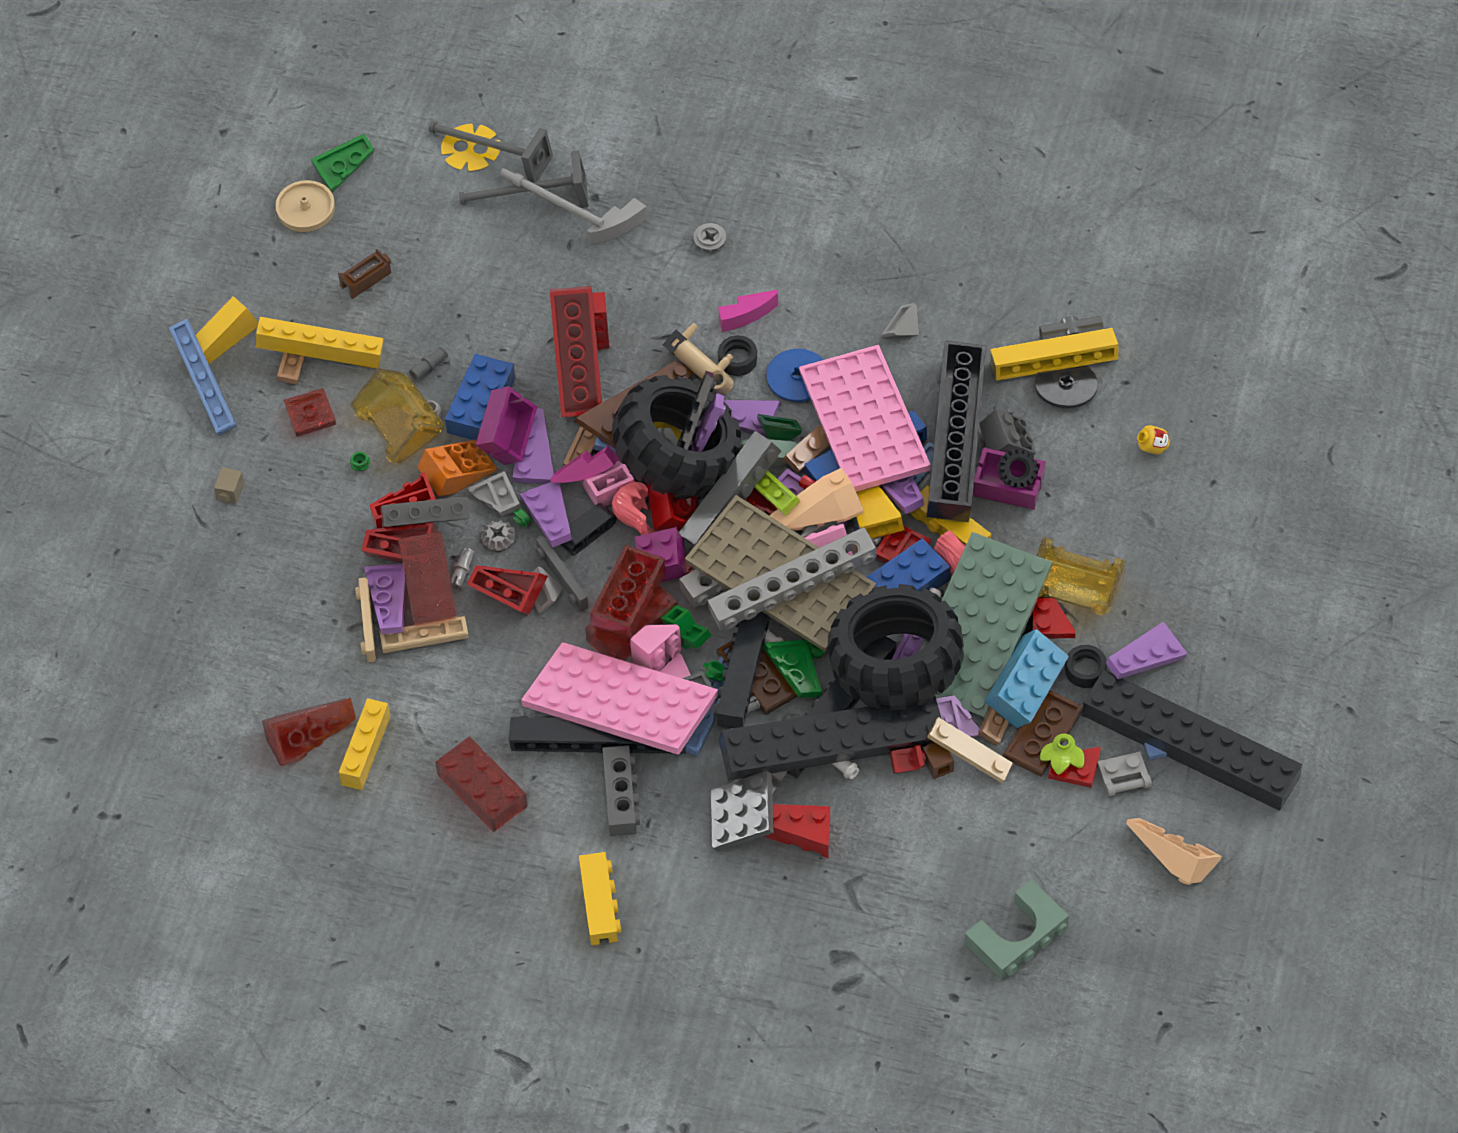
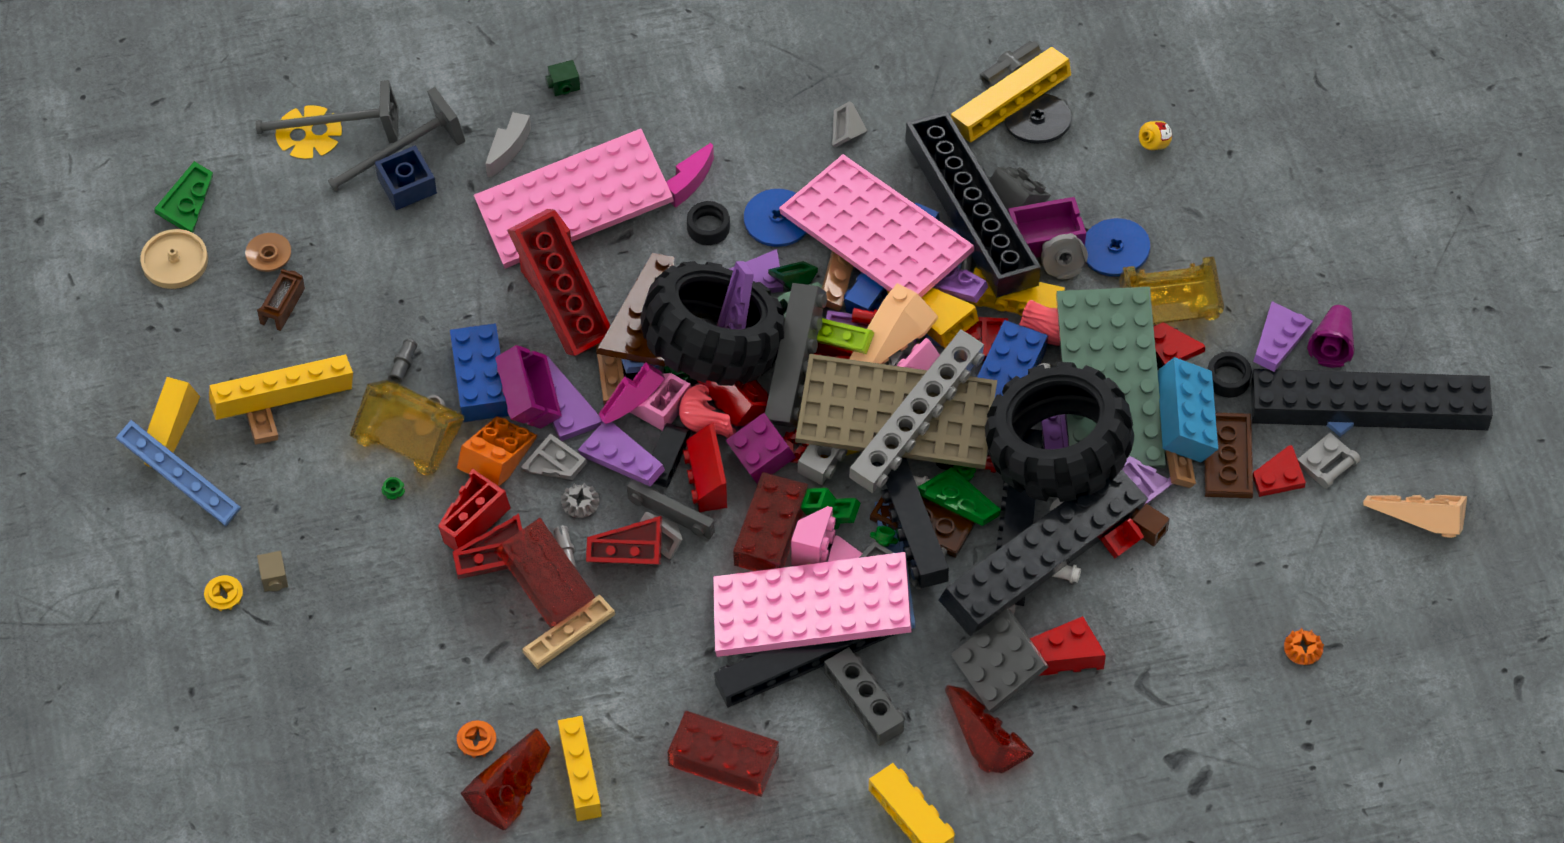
camera: 30 degrees left, 0 degrees up
clear red plate [284,388,336,437] -> none
tan plate [355,577,376,663] -> none
medium lavender wing [364,563,408,634] -> none
dark grey brick [380,496,470,528] -> none
light grey bar [500,168,604,227] -> none
green plate [513,508,532,528] -> none
clear red brick [590,545,666,640] -> none
tan piece [662,323,733,395] -> none
black wing [676,371,716,450] -> none
light grey gear [694,223,726,252] -> none
tan plate [927,717,1012,783] -> none
sand green arch [964,879,1069,980] -> none
black tyre [997,449,1038,488] -> none
lime plate [1040,733,1084,775] -> none
none -> yellow gear [204,575,243,611]
none -> medium nougat dish [245,233,291,272]
none -> dark blue brick [375,145,437,210]
none -> orange gear [457,720,497,759]
none -> bright pink plate [474,129,674,269]
none -> dark green brick [545,60,580,96]
none -> red slope [683,423,727,512]
none -> clear red wedge [945,685,1034,773]
none -> light grey plate [1041,233,1088,280]
none -> blue piece [1085,218,1150,277]
none -> orange gear [1284,628,1324,665]
none -> magenta cone [1307,305,1354,368]

